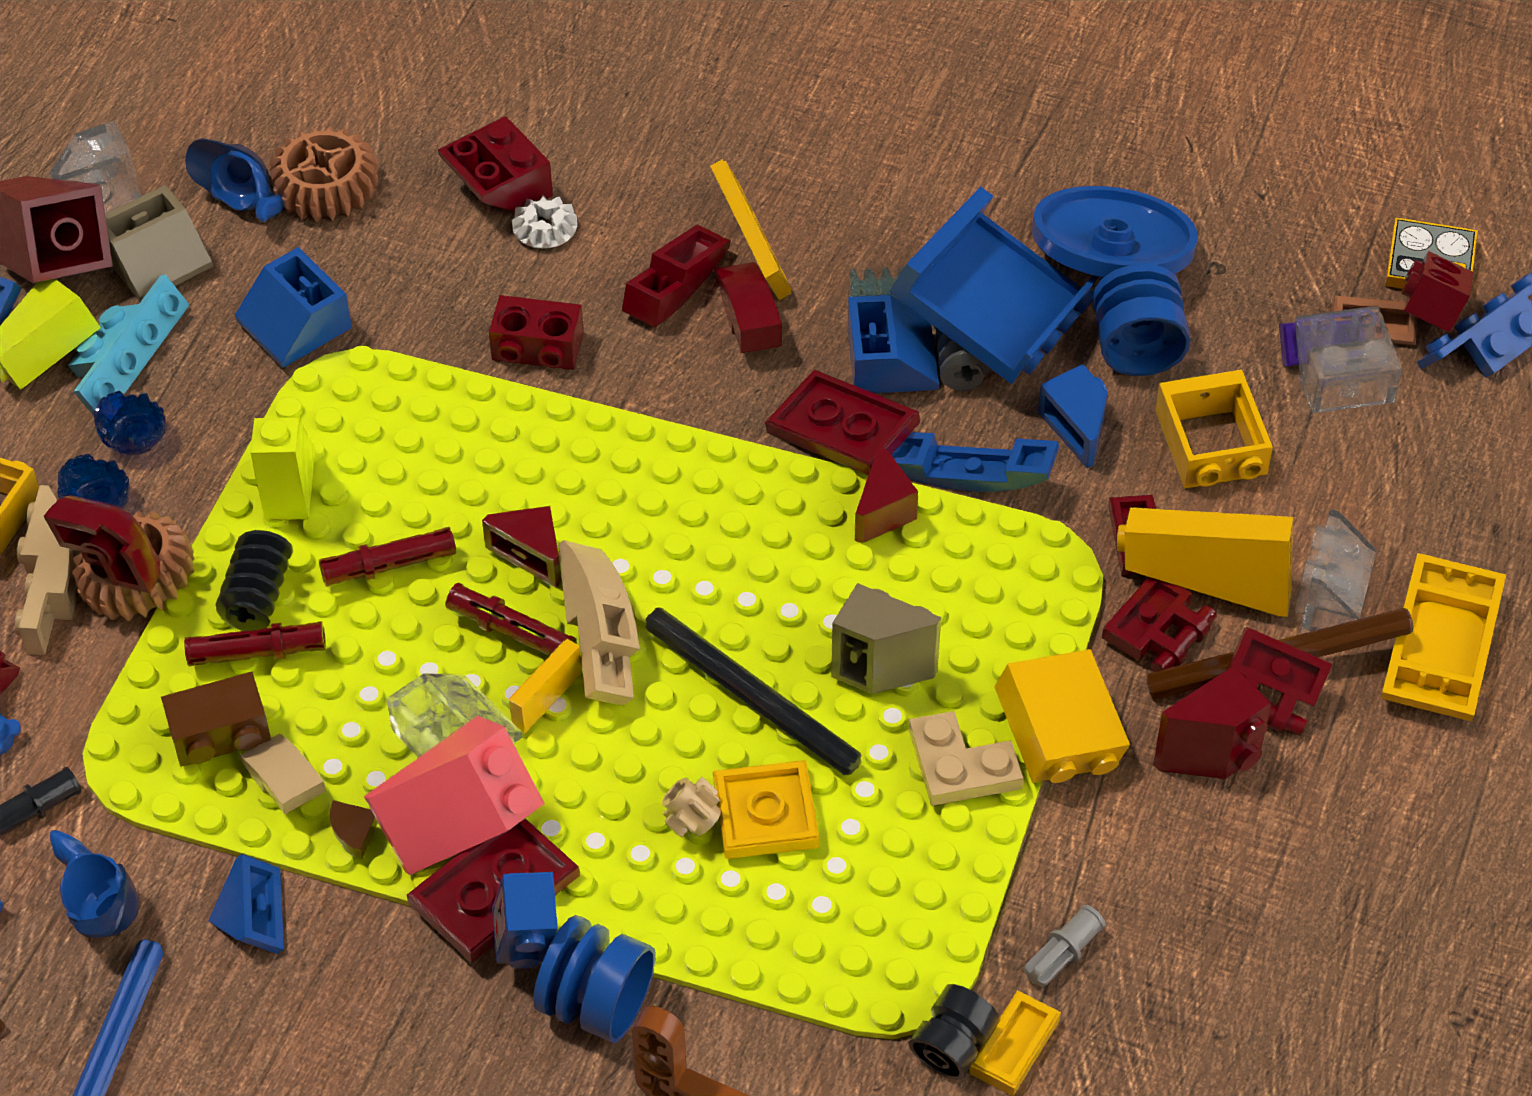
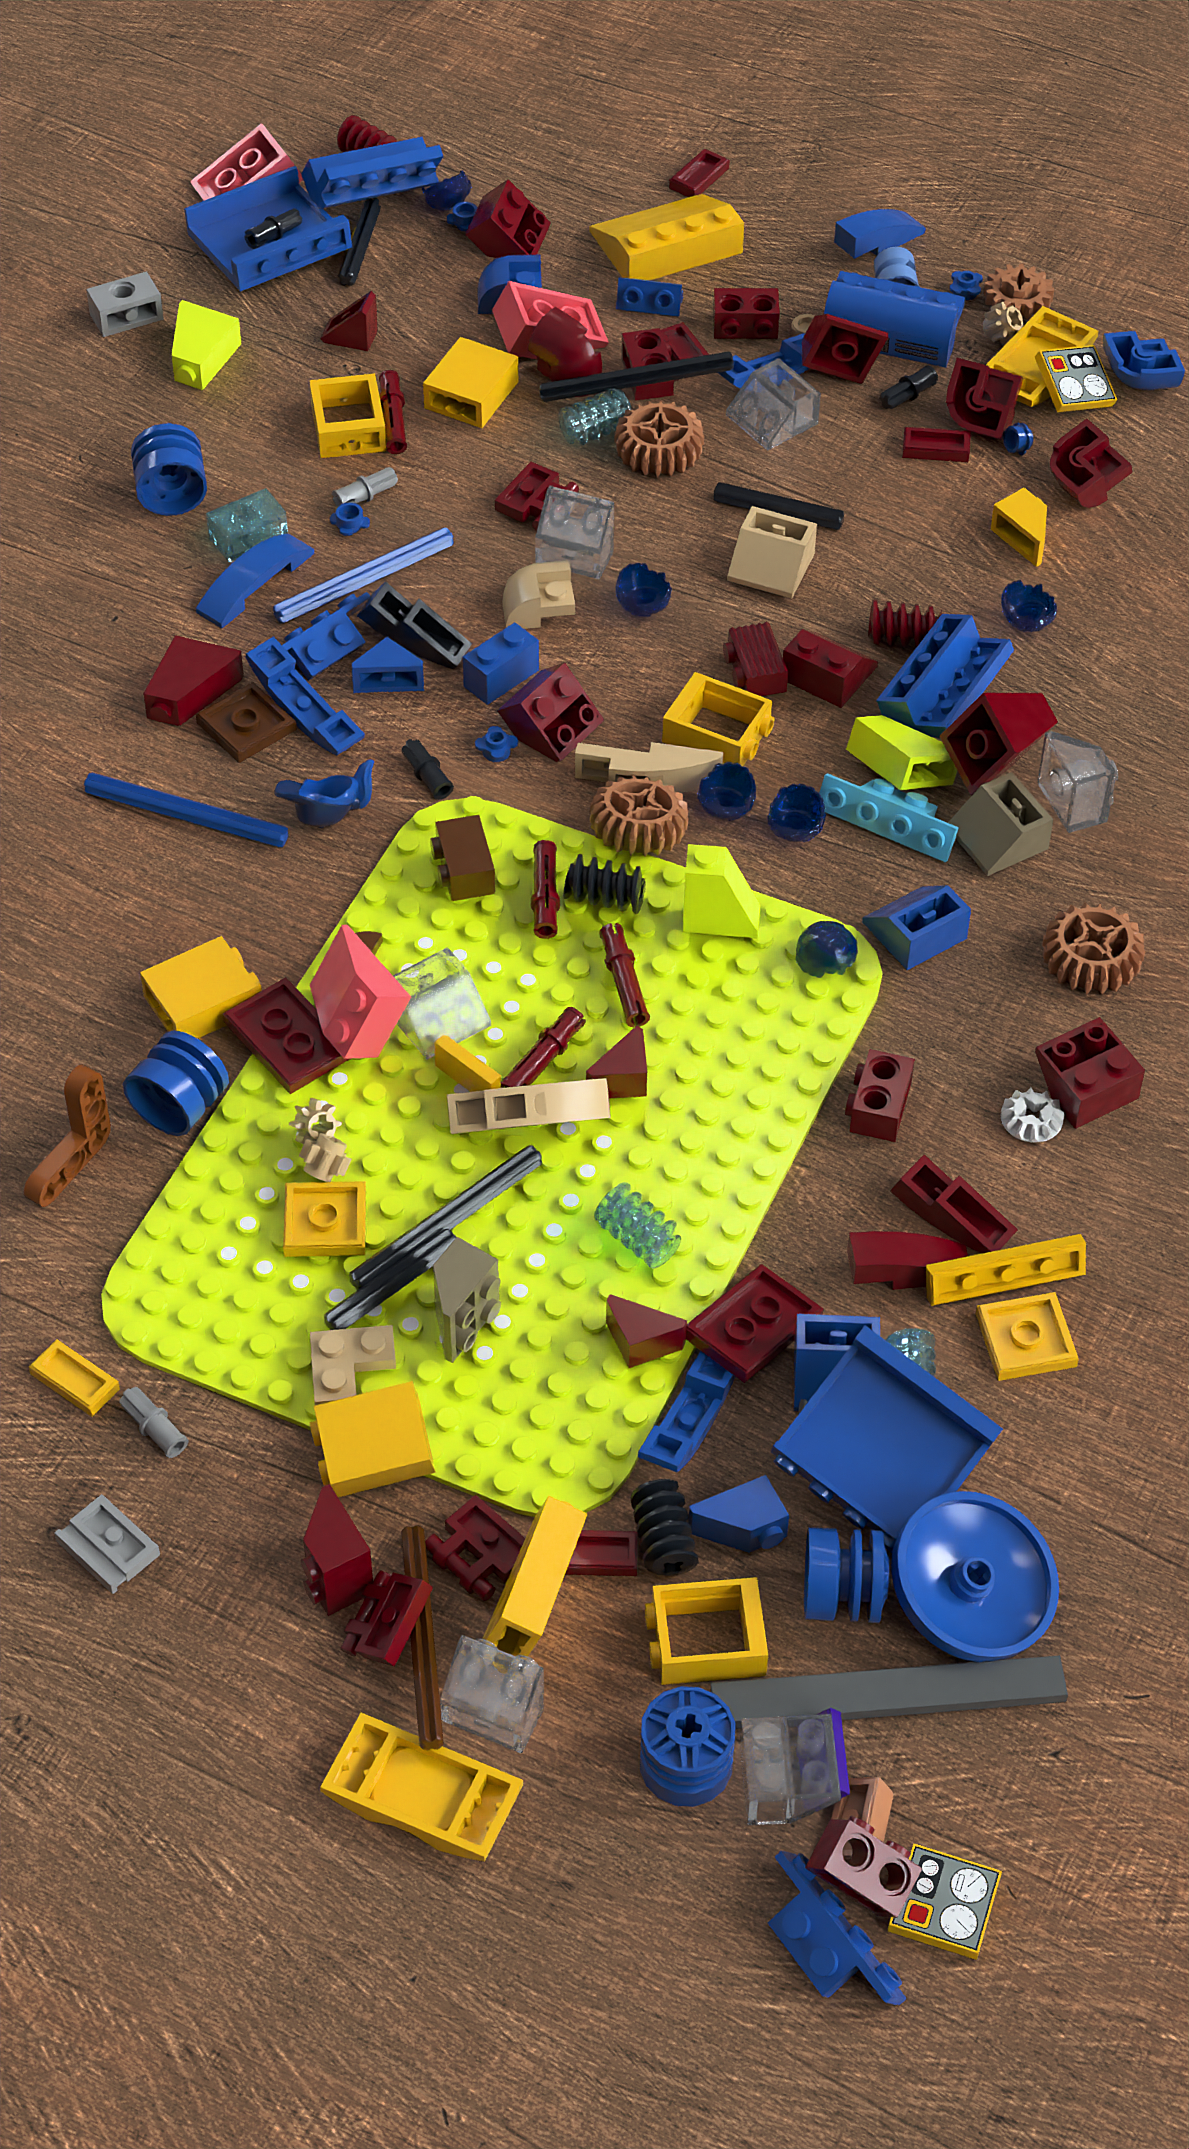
camera: 95 degrees right, 0 degrees up
dark red brick [43,495,160,593] -> none
blue hair [185,138,284,222] -> none
blue slope [208,854,284,954] -> none
tan slope [239,733,326,814] -> none
blue brick [492,872,558,969] -> none
black wheel [908,984,1000,1080] -> none
none -> light grey plate [54,1494,160,1594]
none -> yellow brick [140,936,262,1039]
none -> tan gear [289,1098,342,1144]
none -> black axle [324,1229,456,1330]
none -> clear light blue piece [594,1182,681,1268]
none -> black piece [630,1479,699,1576]
none -> blue wheel [640,1686,735,1807]
none -> dark grey tile [710,1655,1068,1729]
none -> hair [795,921,858,978]
none -> yellow tile [975,1292,1079,1381]

